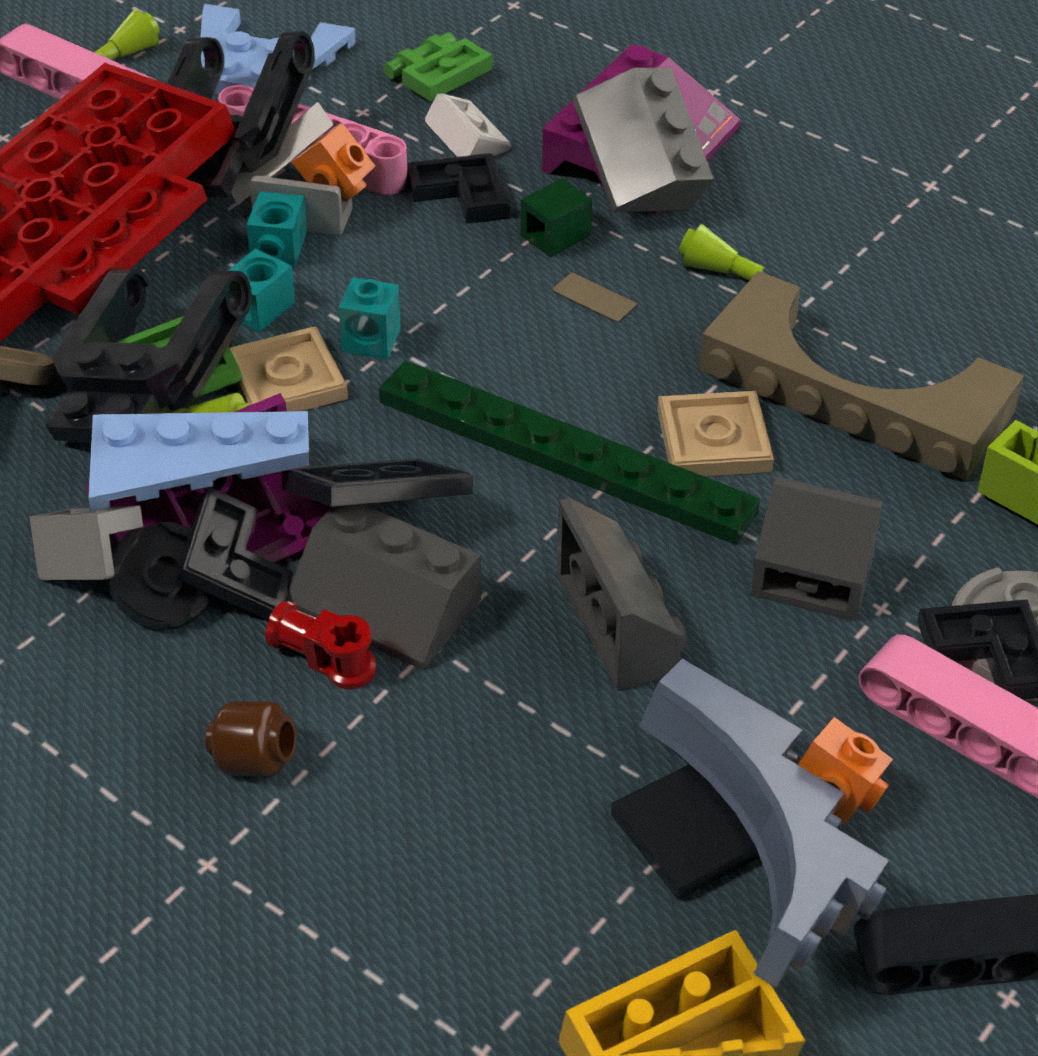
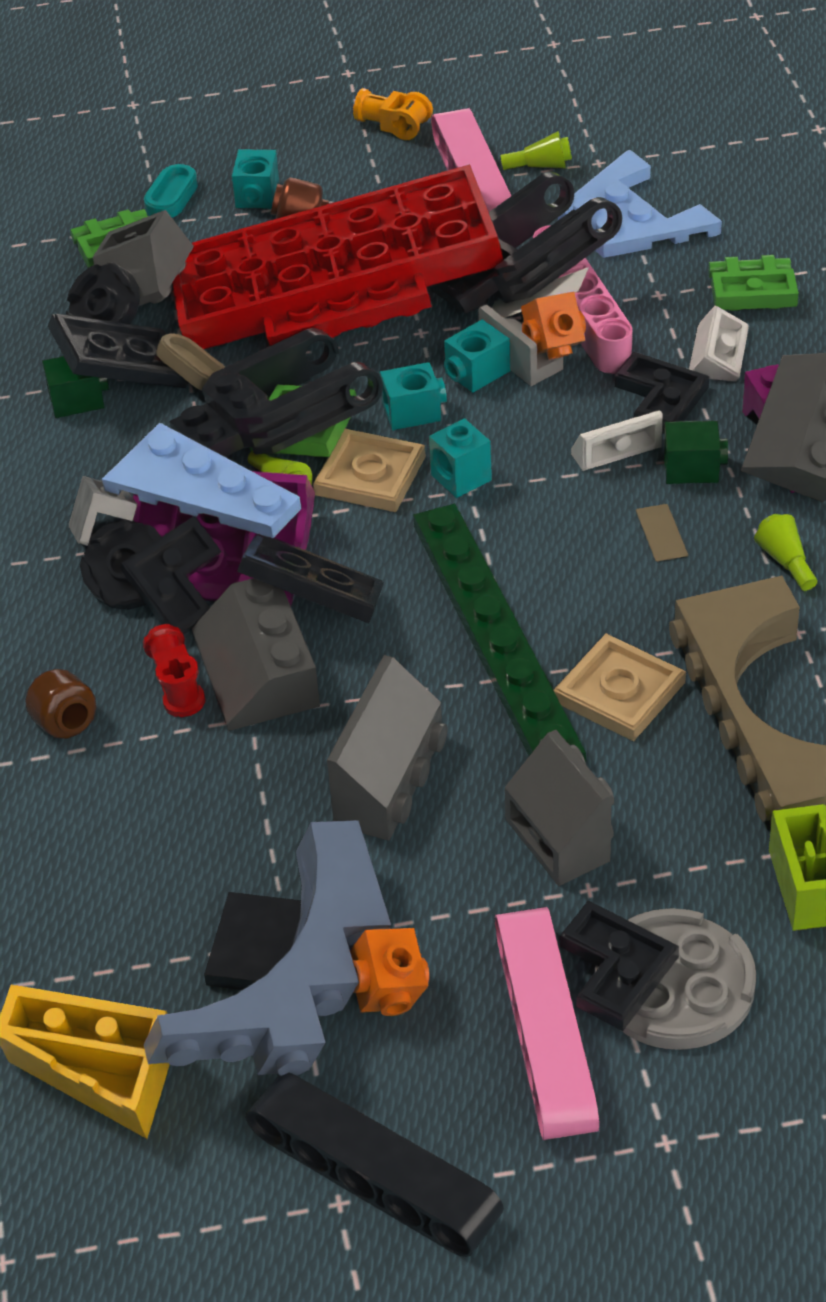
camera: 45 degrees right, 0 degrees up
none -> white slope [571,410,663,471]

